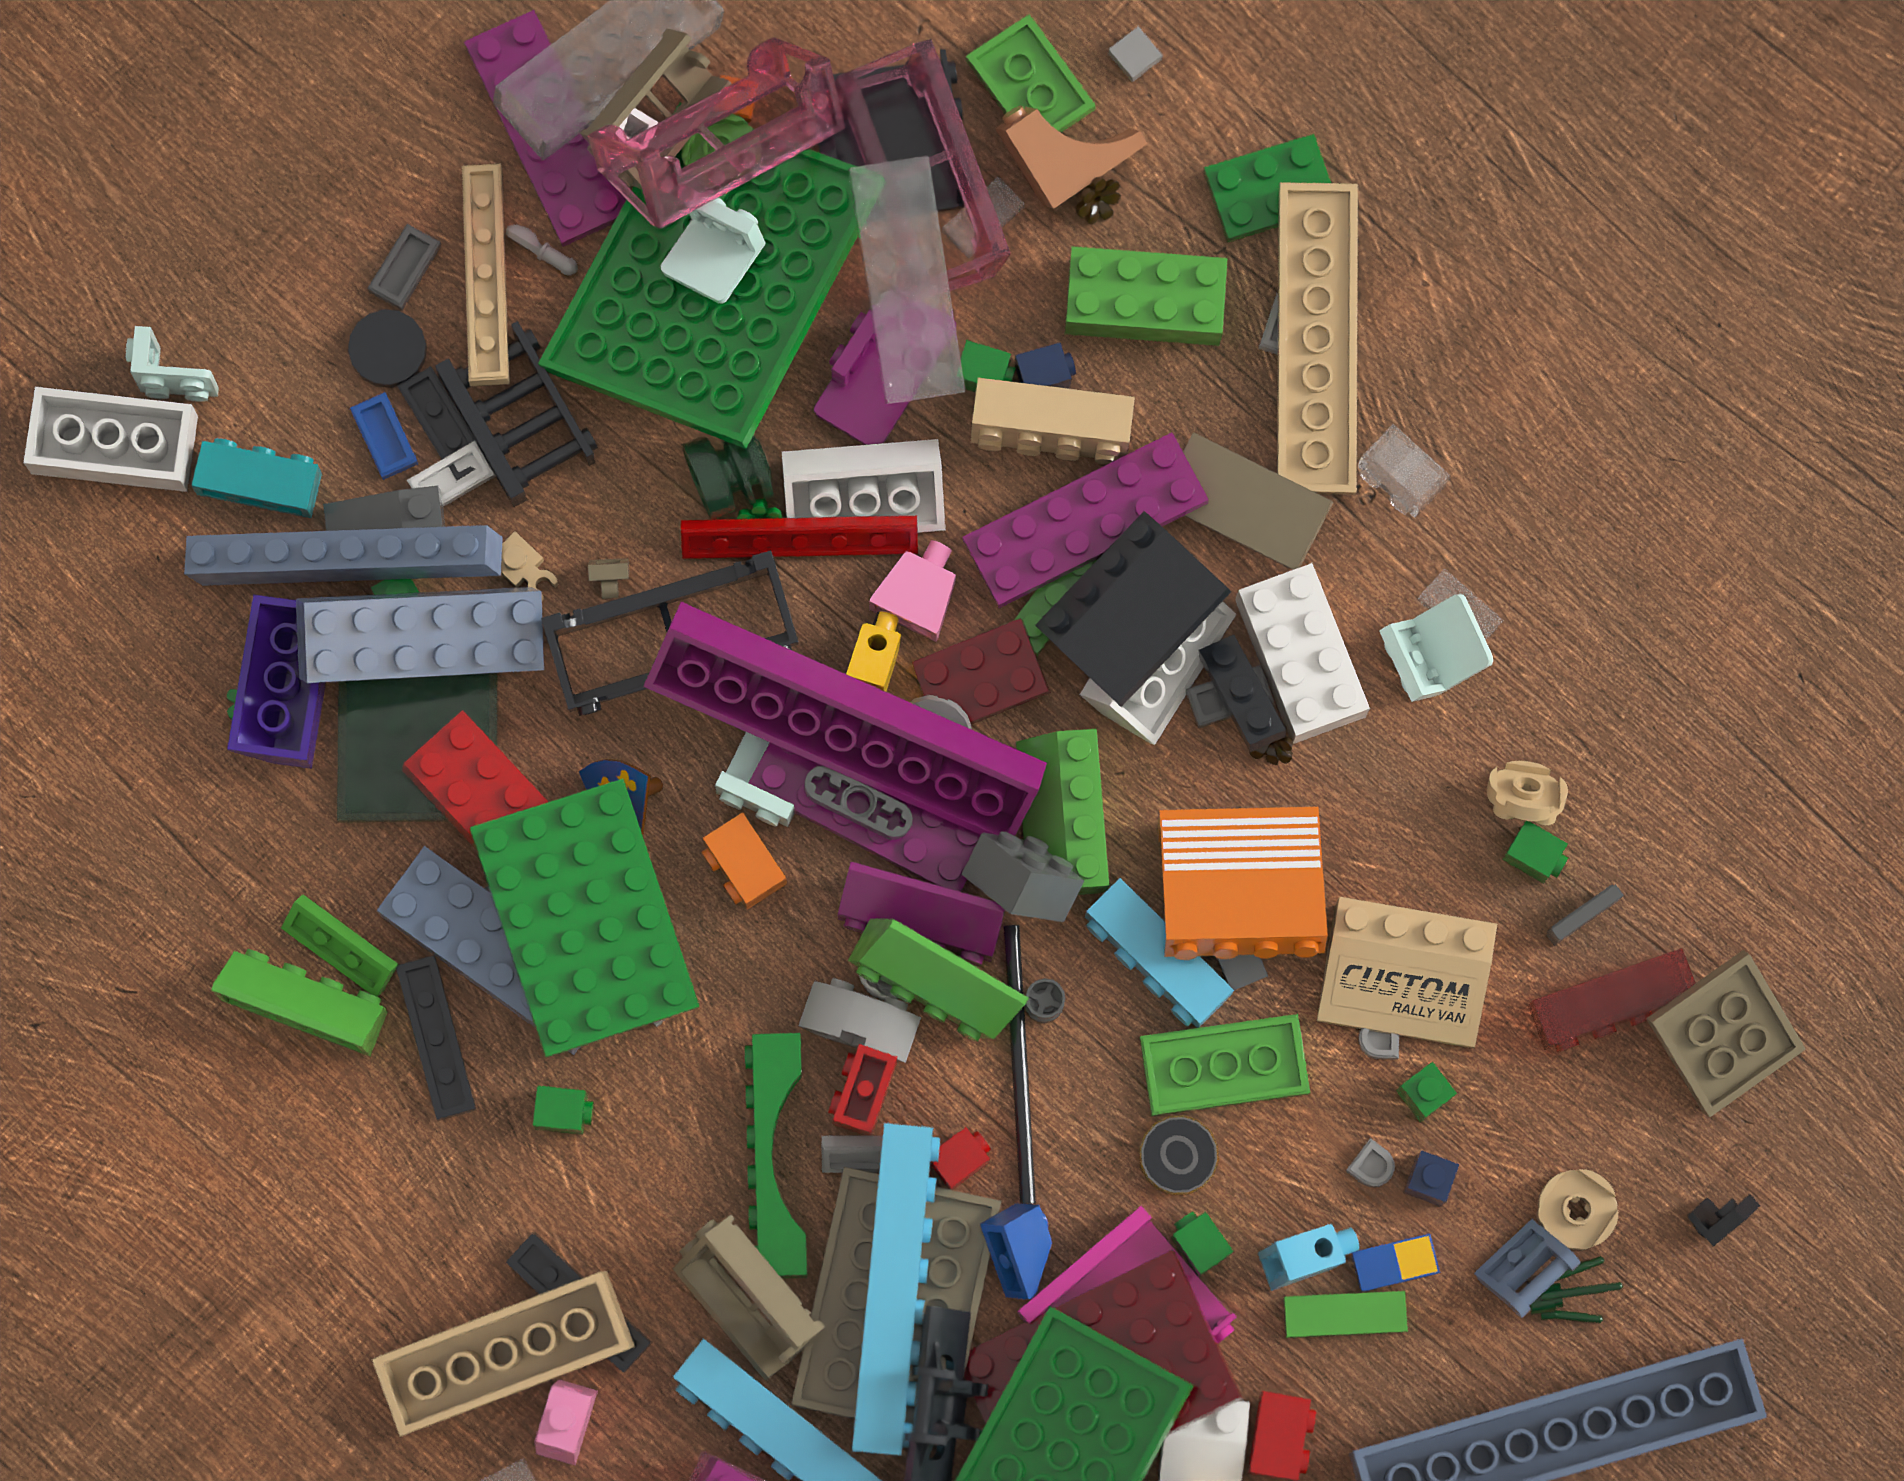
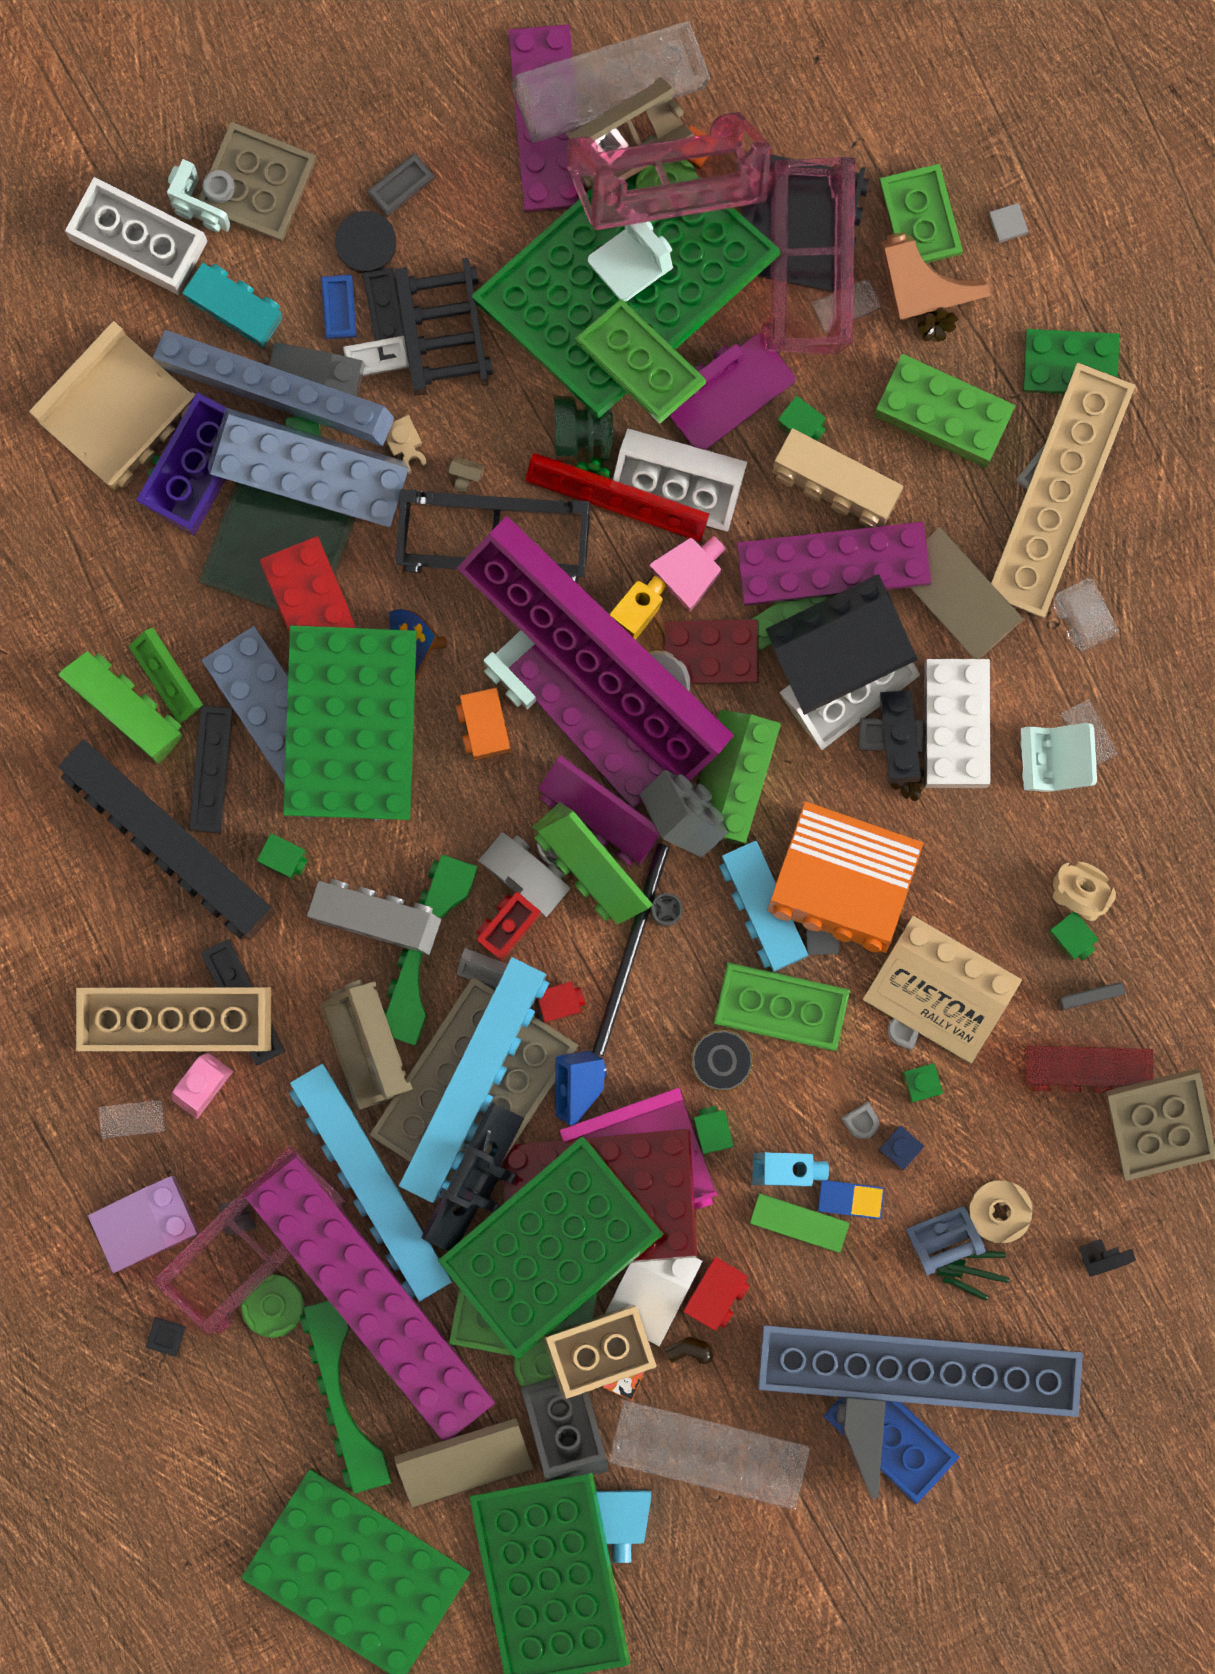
camera: 25 degrees right, 5 degrees up
tan tile [462,164,509,386] -> none
light grey piece [505,224,578,276] -> none
dark grey beam [804,766,912,840] -> none
clear brick [848,156,966,404] -> none
dark blue brick [1014,343,1076,389] -> none
none -> tan panel [29,321,196,491]
none -> black brick [58,739,276,940]
none -> dark tan plate [198,122,317,242]
none -> light grey tile [203,170,235,203]
none -> light grey brick [307,879,441,955]
none -> bright green tile [575,299,706,424]

